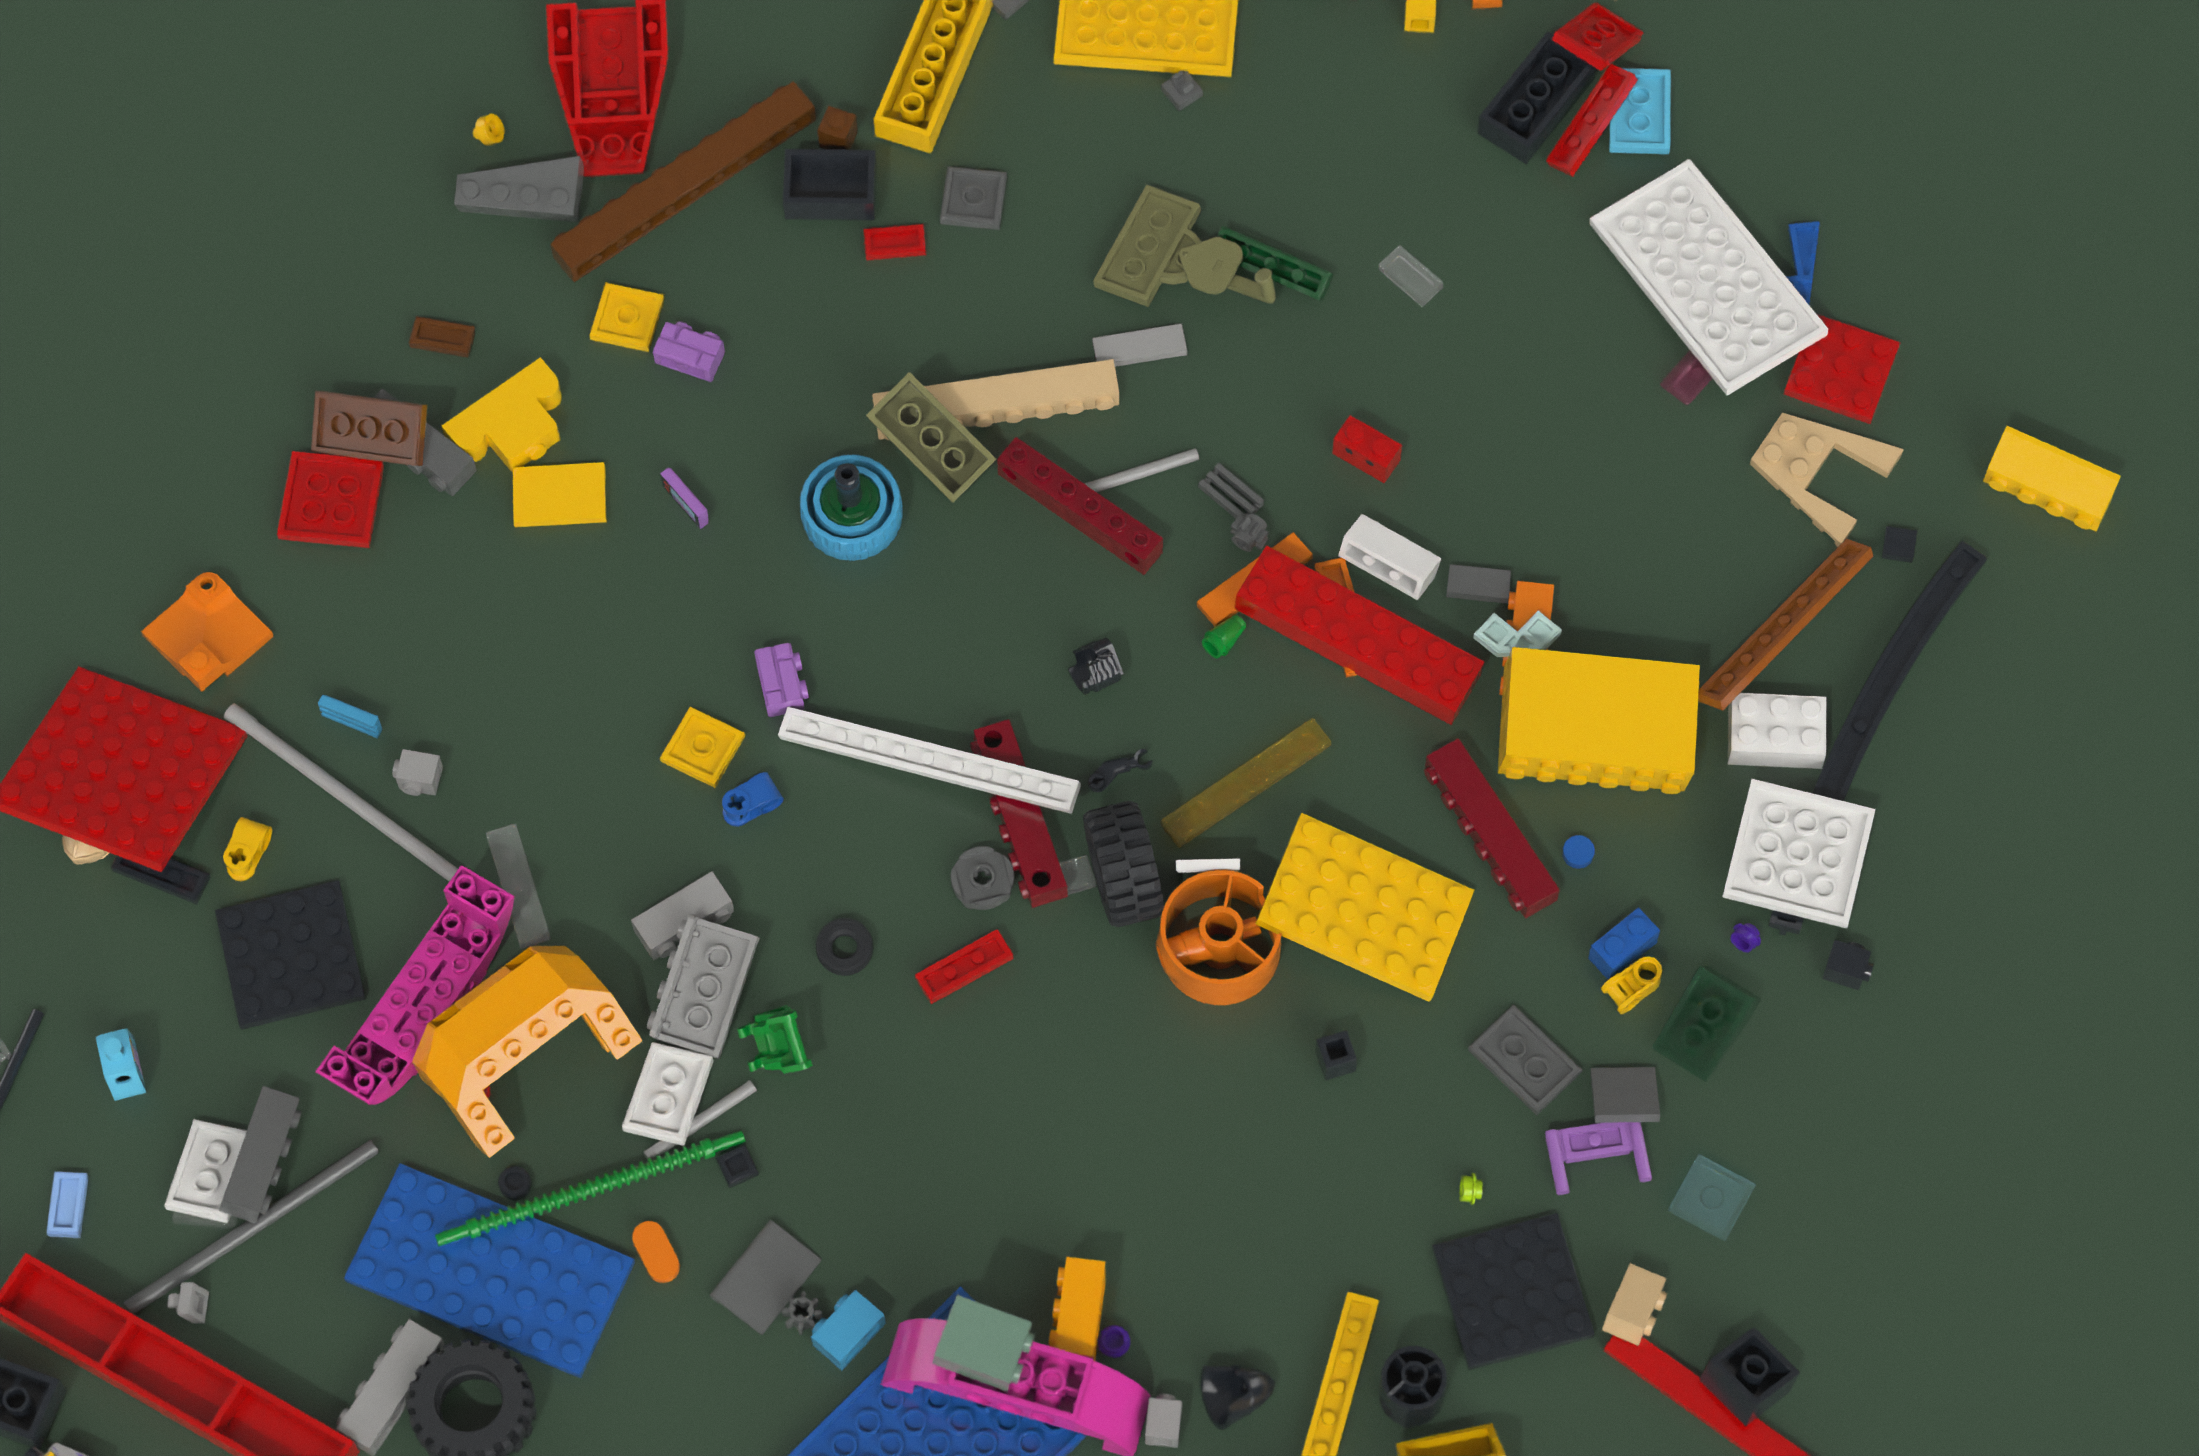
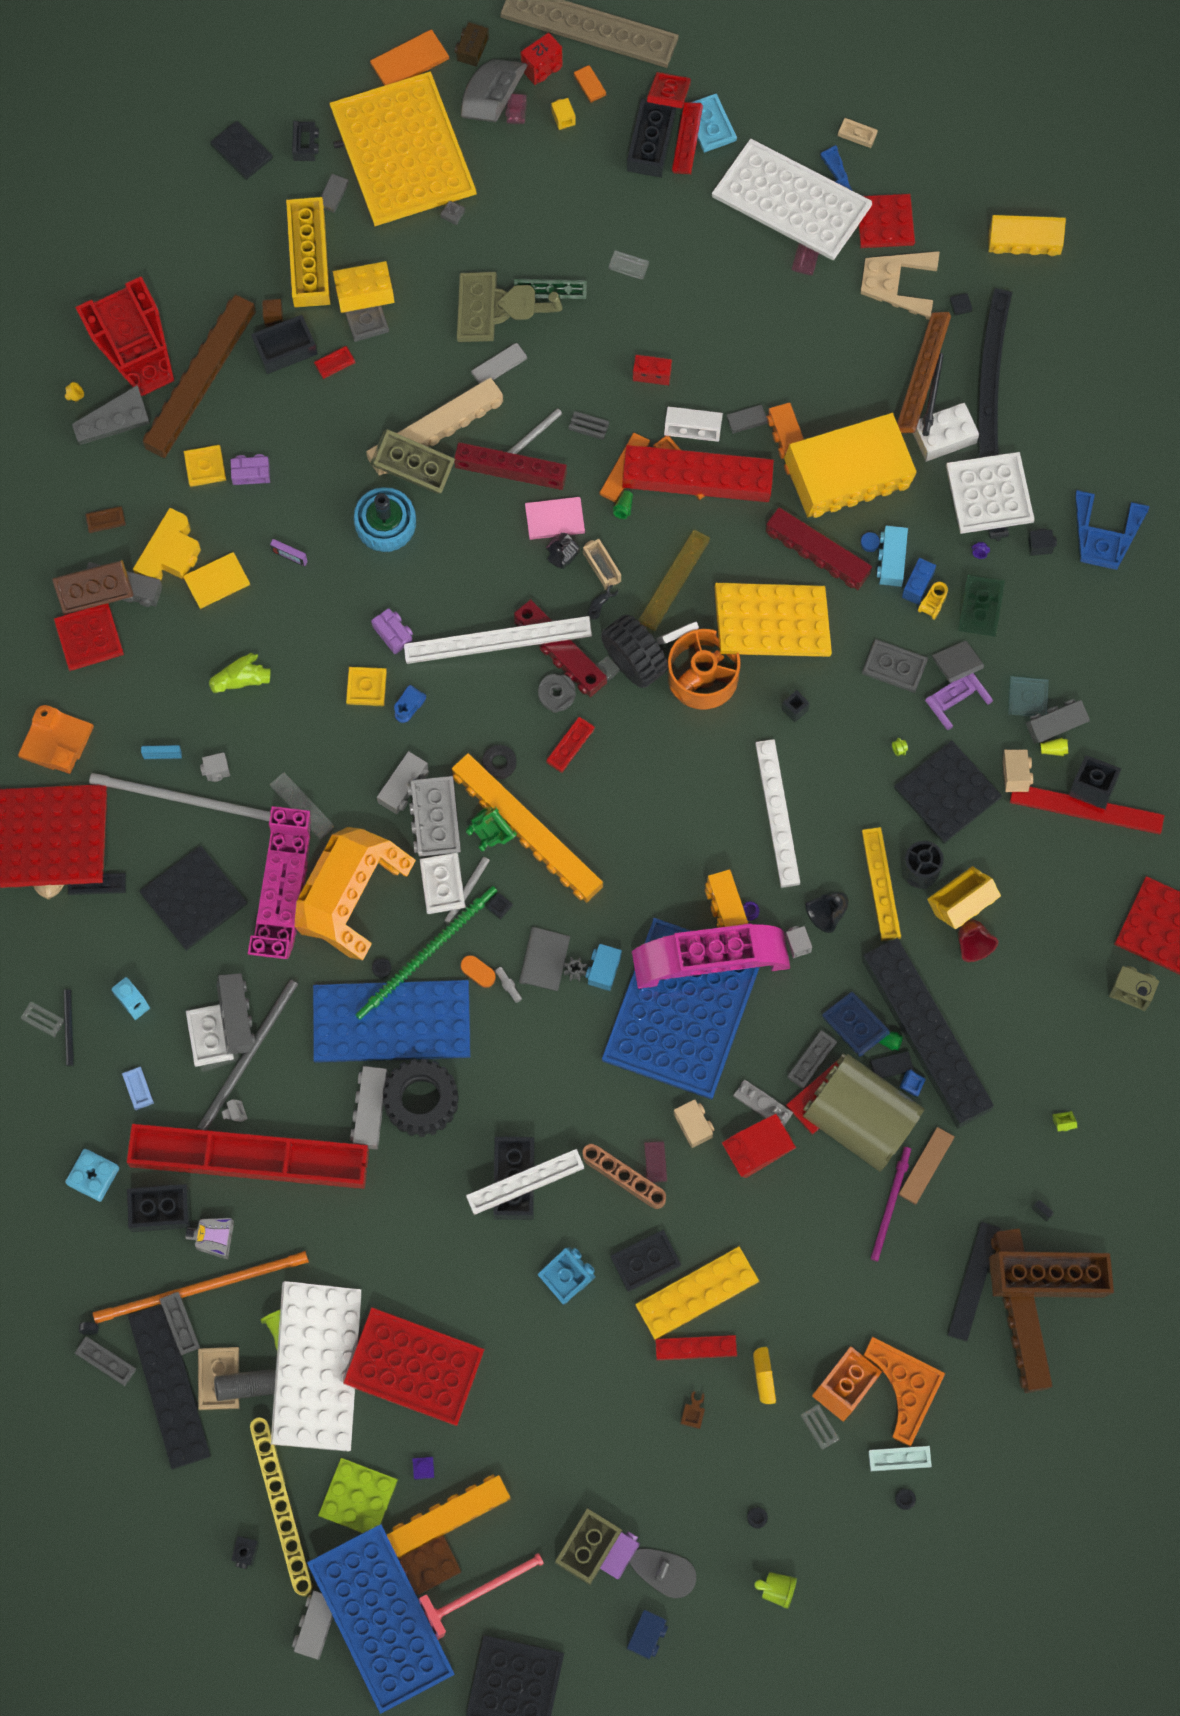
camera: 25 degrees left, 5 degrees up
yellow piece [223,817,272,881] -> none
sand green brick [933,1295,1035,1391] -> none
dark grey gear [1230,513,1269,552] -> none
light aqua tile [1473,611,1562,657] -> none
none -> lime animal [209,653,270,693]
none -> yellow piece [333,261,395,313]
none -> light orange brick [452,753,603,903]
none -> light grey bar [495,967,522,1003]
none -> bright pink tile [525,497,585,540]
none -> tan window [583,539,621,590]
none -> white plate [755,740,800,888]
none -> tan plate [838,118,878,148]
none -> medium azure brick [877,526,908,587]
none -> black bar [922,353,944,436]
none -> dark grey brick [1026,699,1090,744]
none -> neon yellow cone [1041,737,1068,756]
none -> blue wing [1075,490,1149,570]

